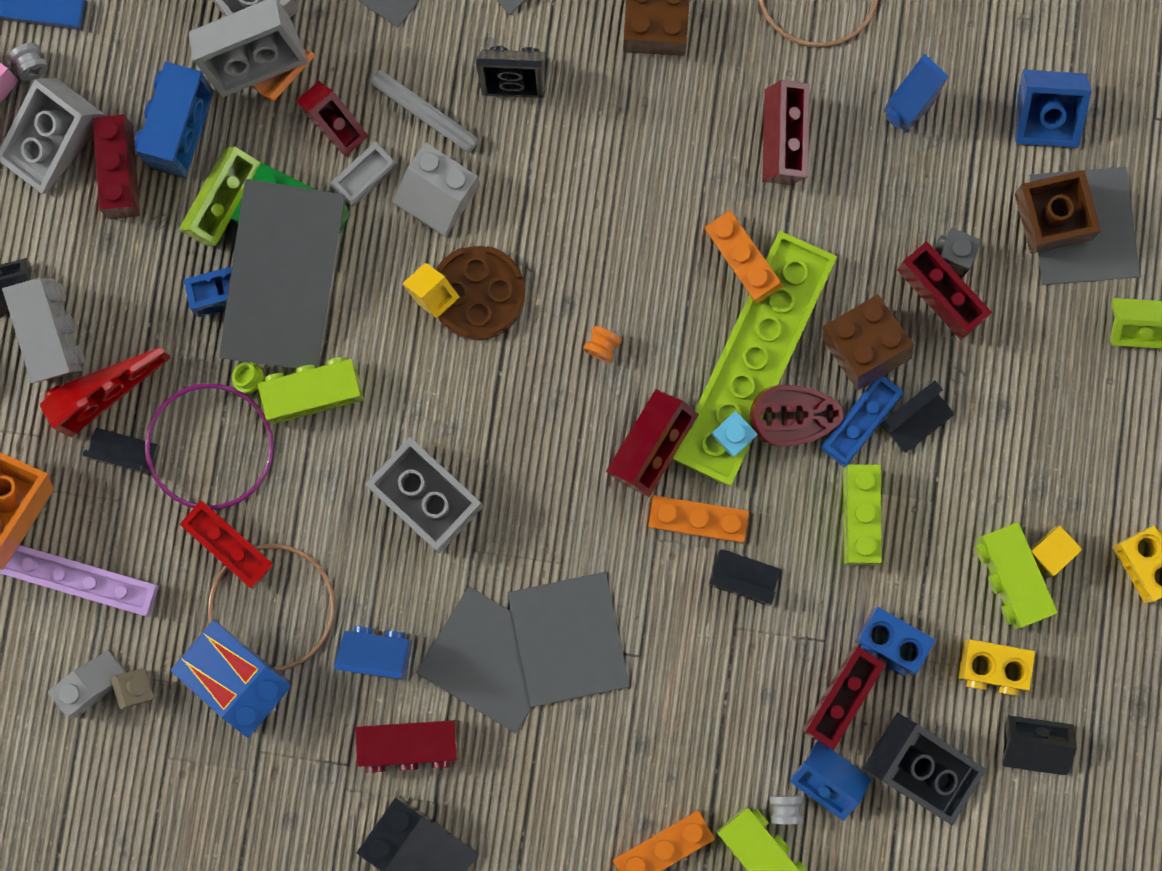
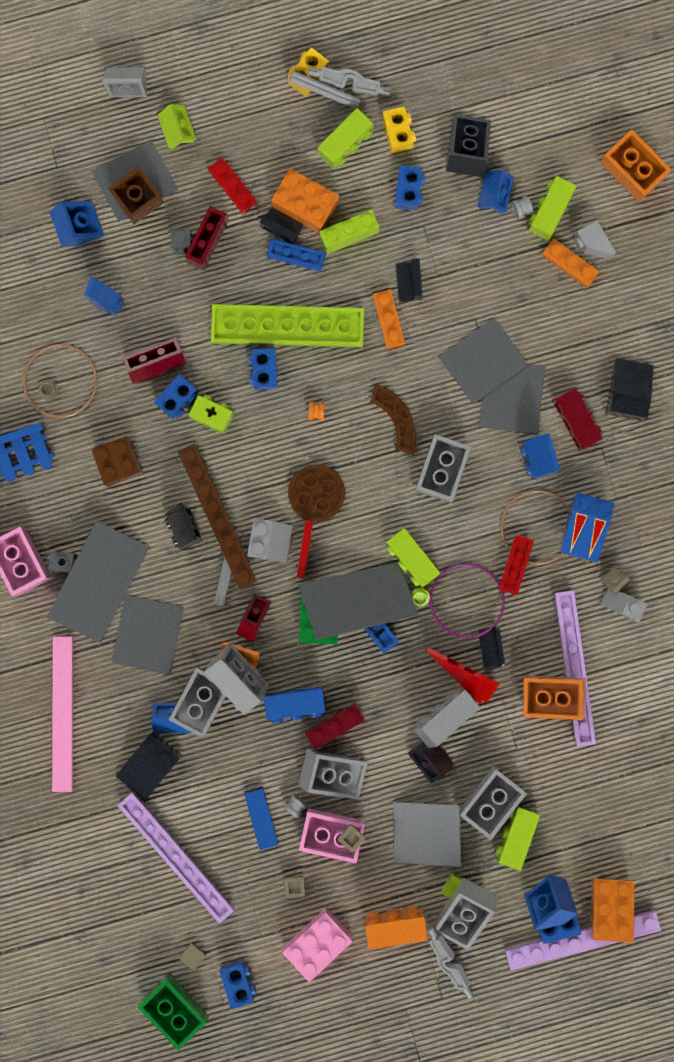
camera: 115 degrees left, 5 degrees up
lime brick [178,146,261,246] -> none
light grey tile [330,141,398,208] -> none
yellow panel [402,263,459,319] -> none
dark red brick [606,389,699,497] -> none
orange plate [704,210,783,304] -> none
medium azure plate [711,411,758,458] -> none
dark red piece [750,385,844,447] -> none
dark red brick [802,646,886,750] -> none
reddish brown brick [823,294,914,391] -> none
black panel [1002,715,1077,775] -> none
yellow panel [1030,525,1082,578] -> none
none -> blue brick [154,374,198,420]
none -> reddish brown plate [177,443,258,590]
none -> lime brick [188,395,234,435]
none -> red plate [207,158,257,215]
none -> blue brick [249,348,278,391]
none -> orange brick [271,168,340,233]
none -> light grey axle [289,71,360,108]
none -> red tile [296,520,314,578]
none -> light grey piece [308,67,391,97]
none -> reddish brown tile [370,384,416,455]

